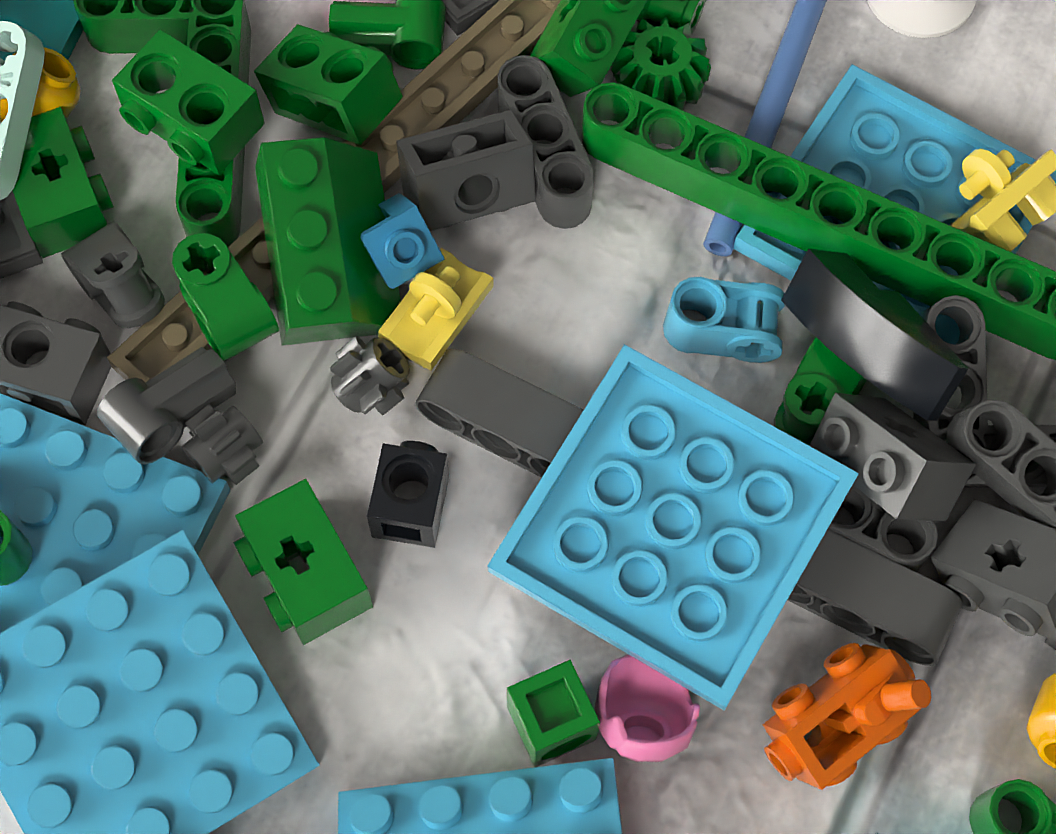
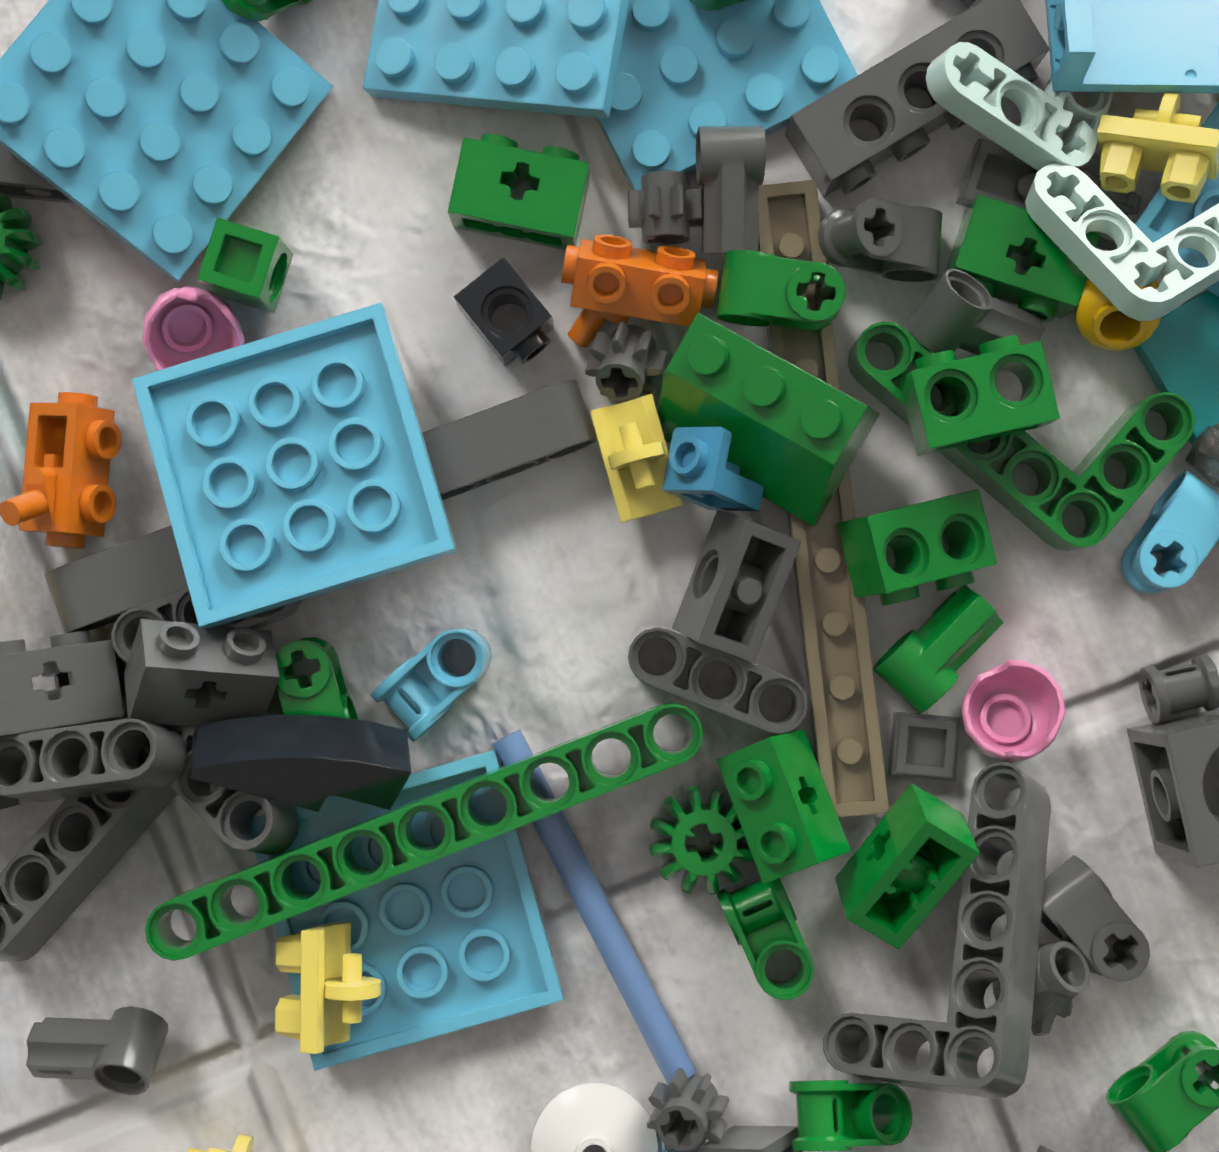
camera: 135 degrees right, 20 degrees up
none -> orange brick [561,234,718,348]
none -> dark grey piece [907,269,1045,355]

